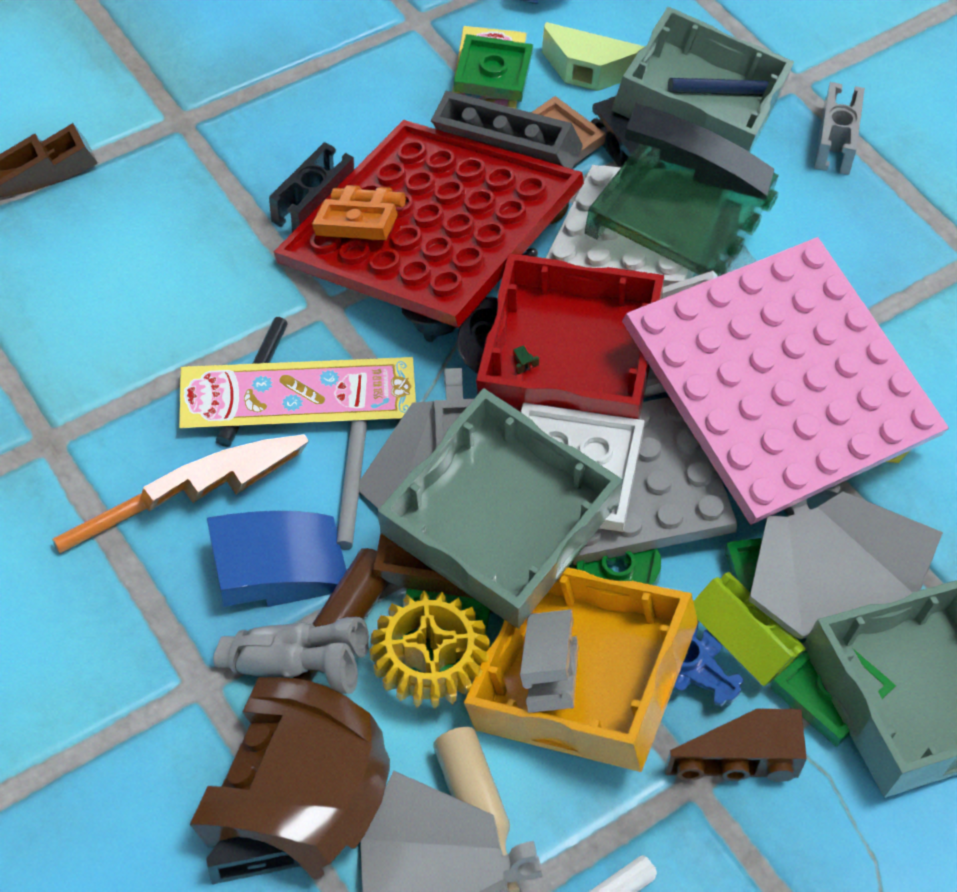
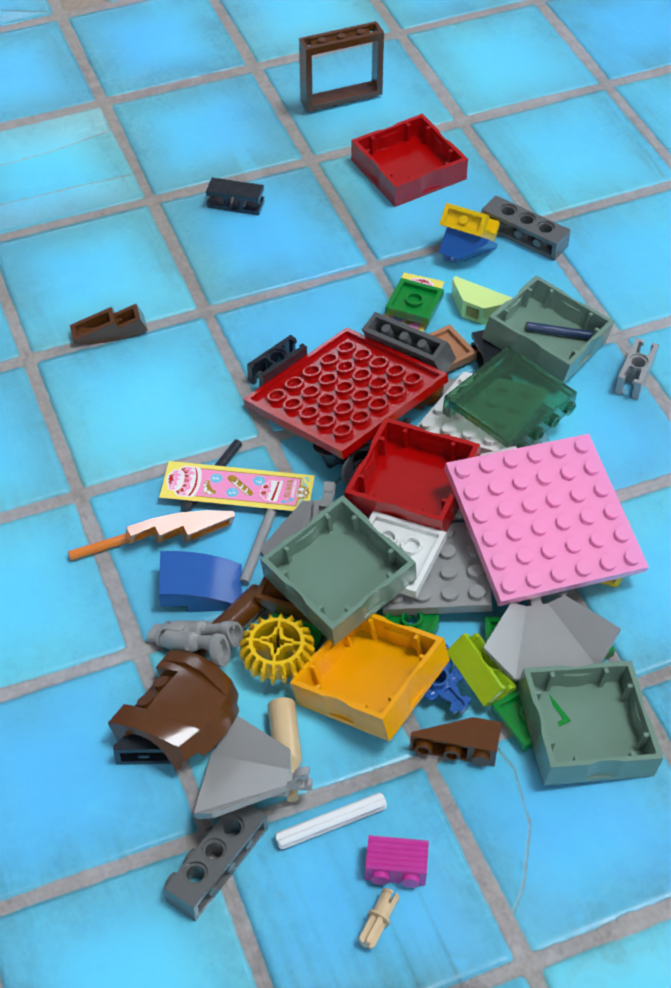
camera: 15 degrees right, 5 degrees down
orange plate [312,185,406,240] -> none
dark green piece [513,345,539,374] -> none
light grey piece [520,609,579,713] -> none
black slope [624,103,775,201] -> none

